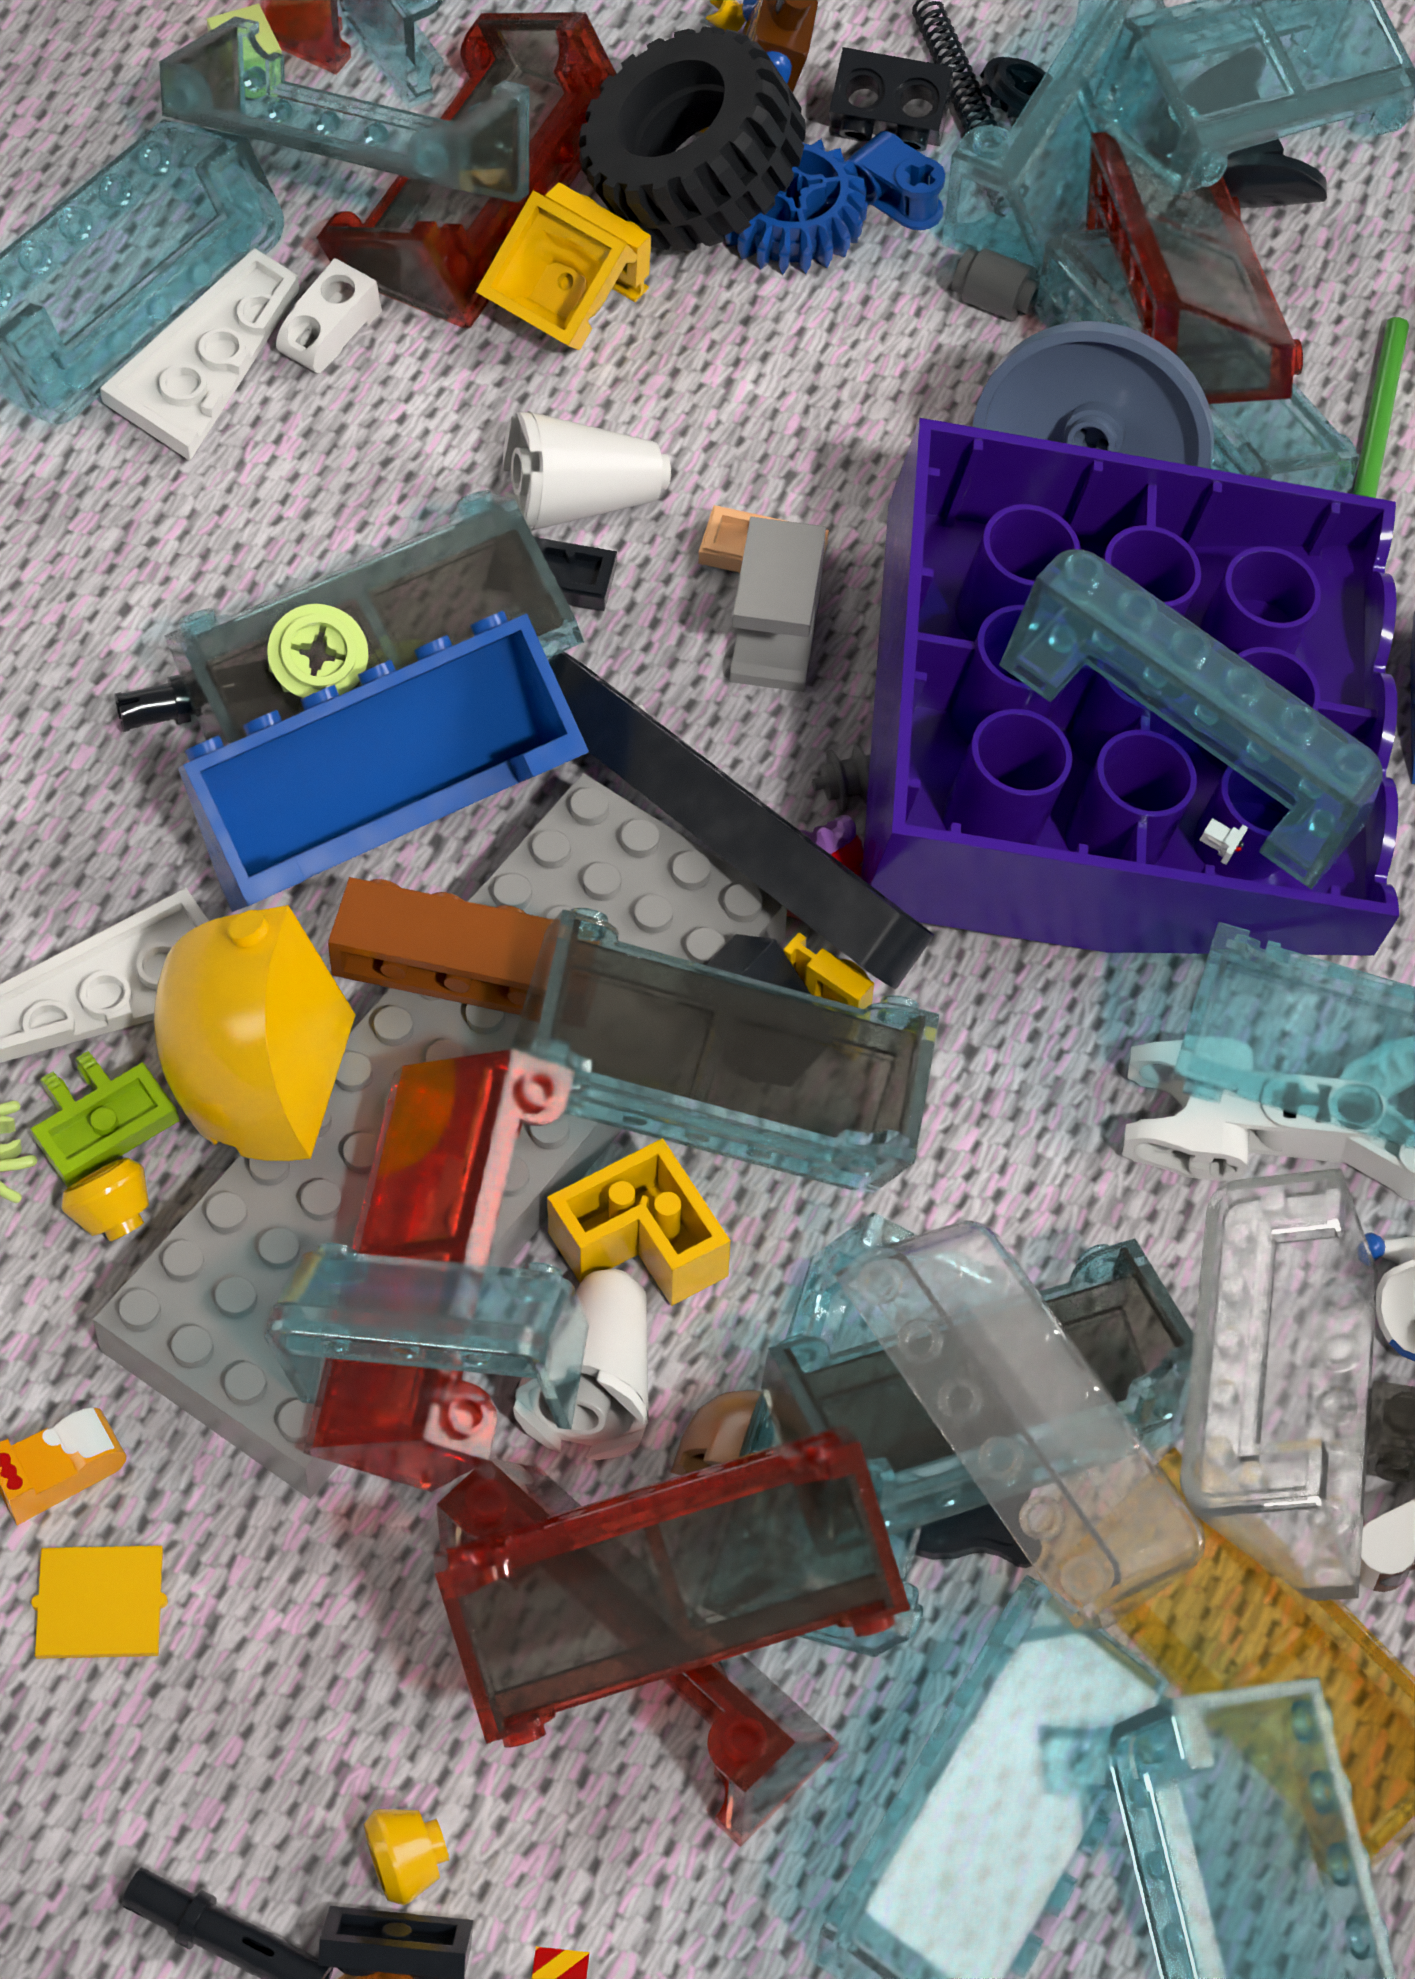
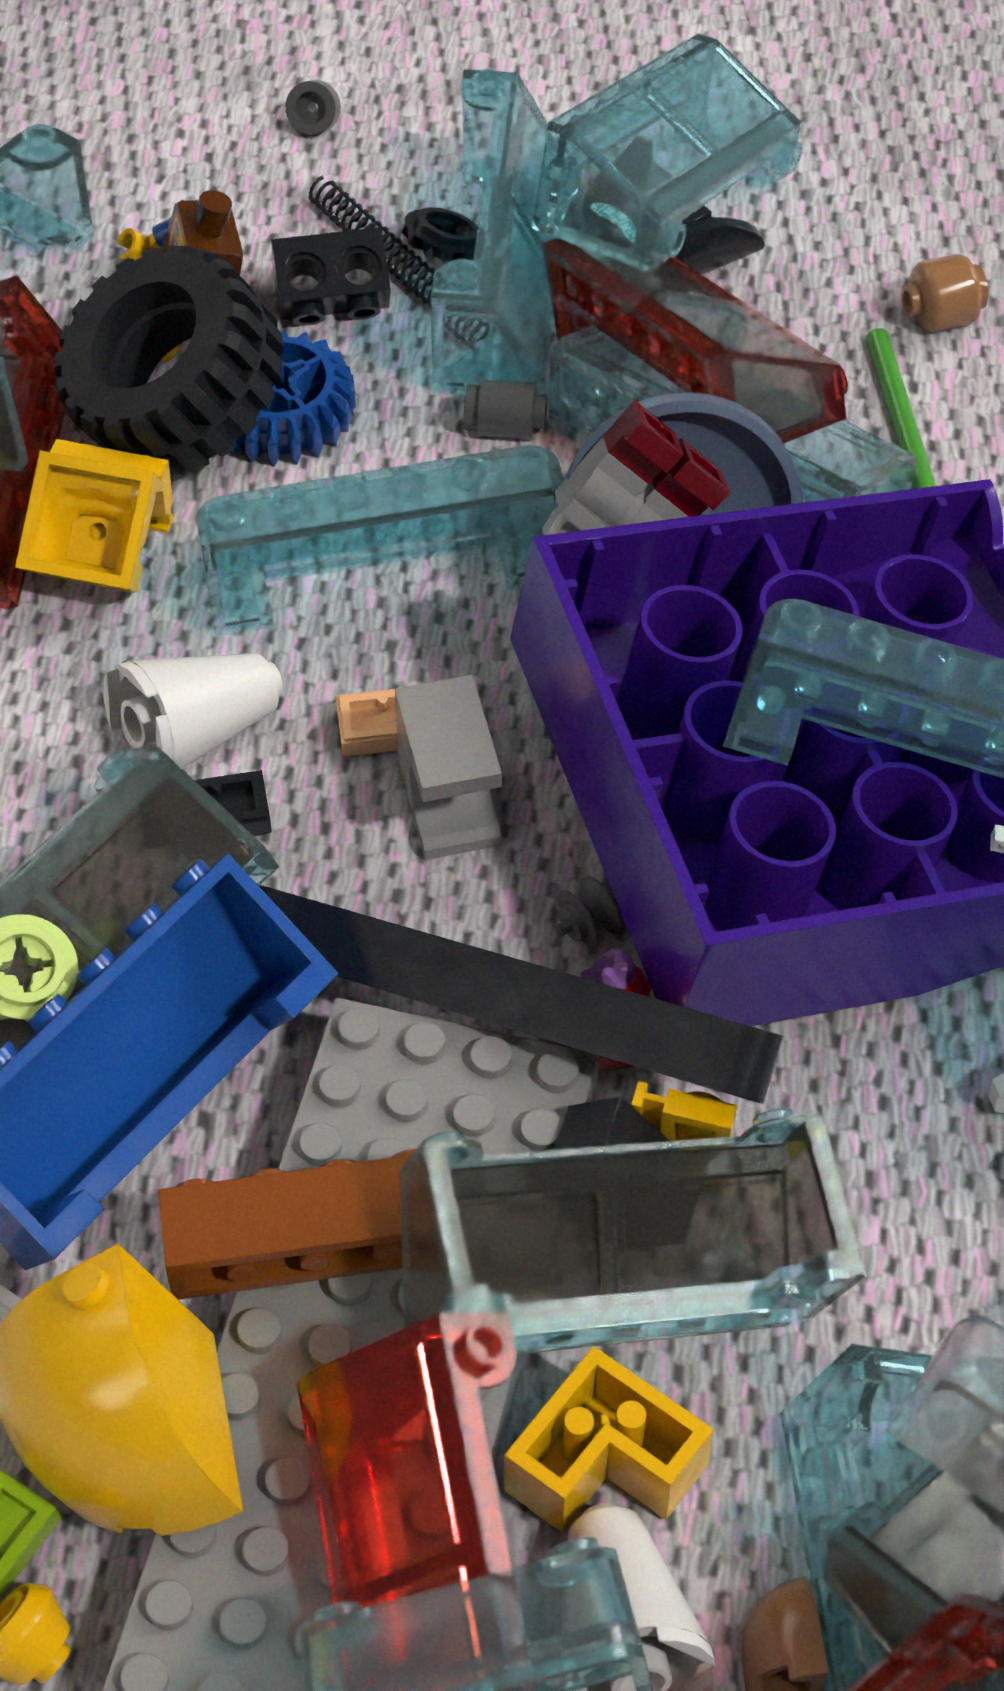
camera: 20 degrees left, 5 degrees down
blue piece [846,131,946,231] -> none
none -> clear light blue windscreen [196,445,564,637]
none -> hips [542,400,731,535]

